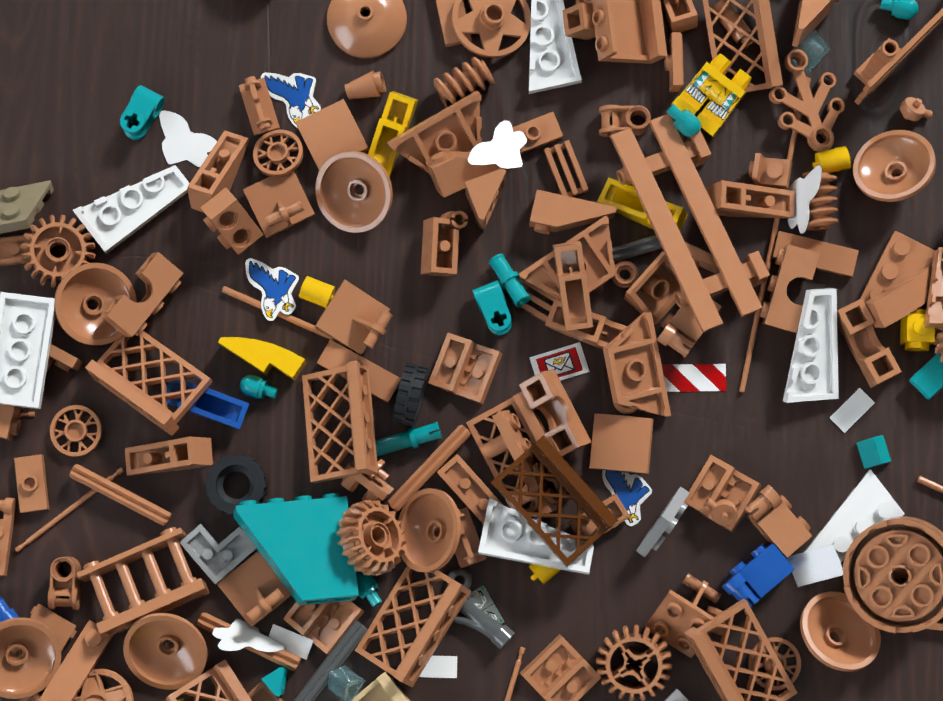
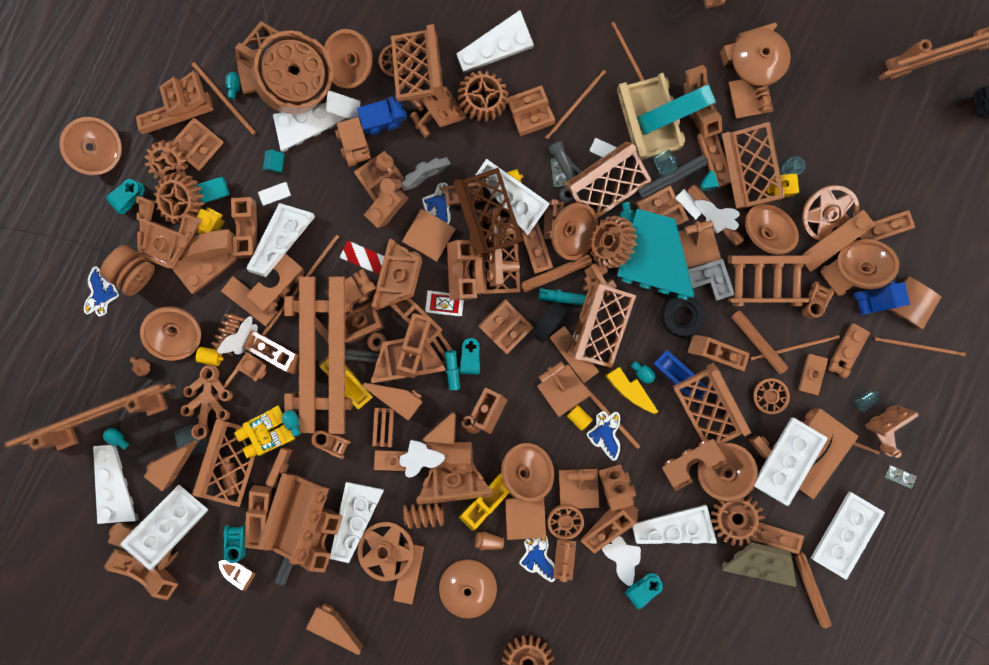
camera: 160 degrees left, 5 degrees up
none -> nougat hinge [364,178,409,228]

